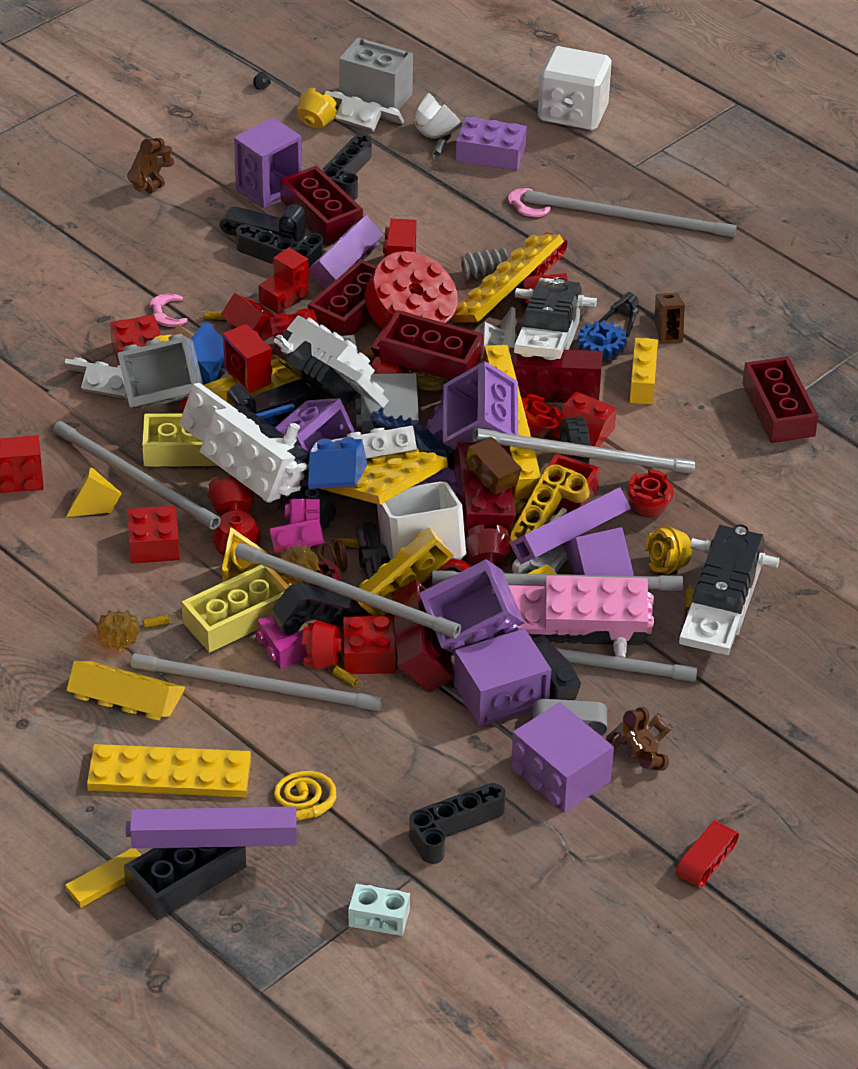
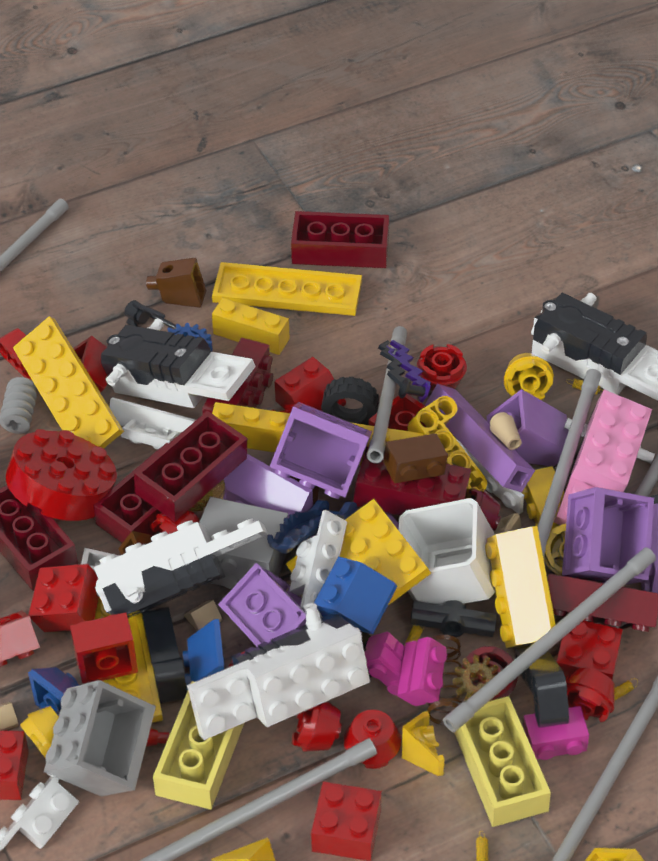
camera: 70 degrees left, 5 degrees up
none -> yellow plate [212,262,362,316]
none -> piece [378,340,431,402]
none -> tan cone [490,412,522,450]

